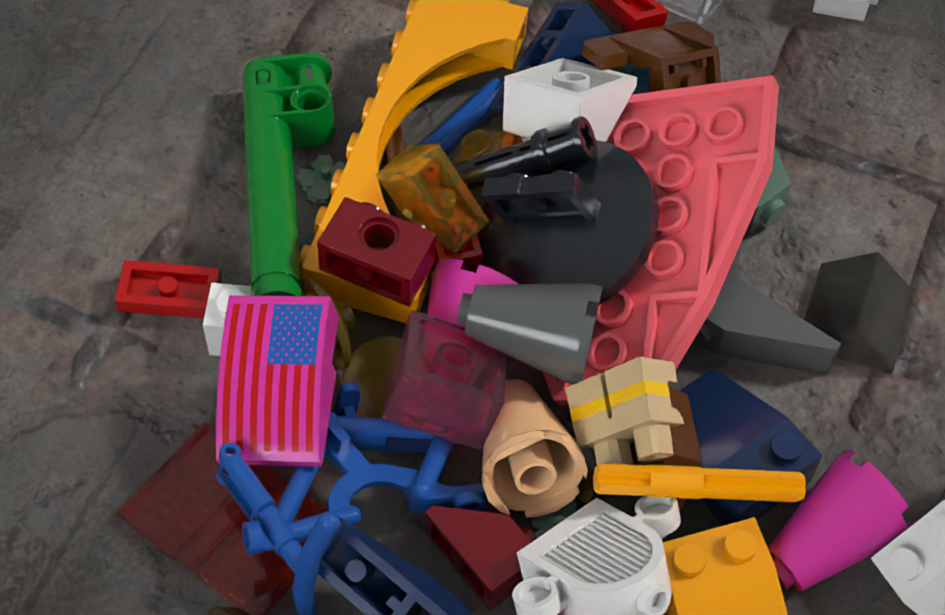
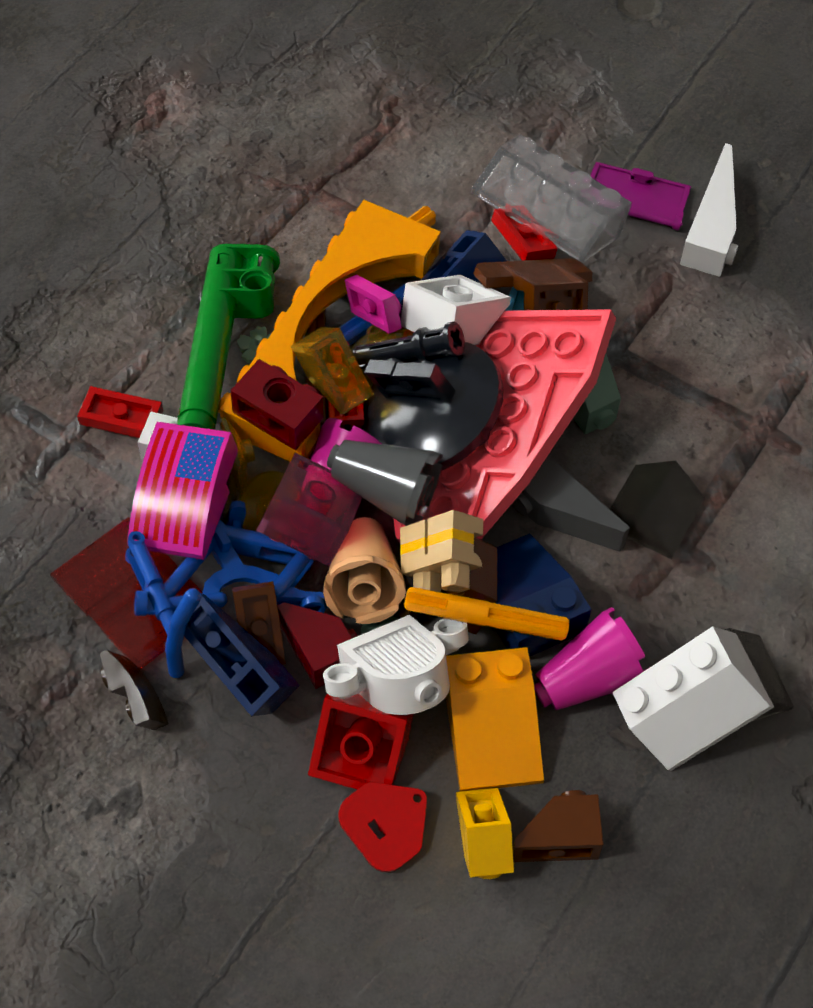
camera: 10 degrees right, 0 degrees up
none -> reddish brown plate [232,581,286,665]
none -> dark pink plate [344,274,402,334]

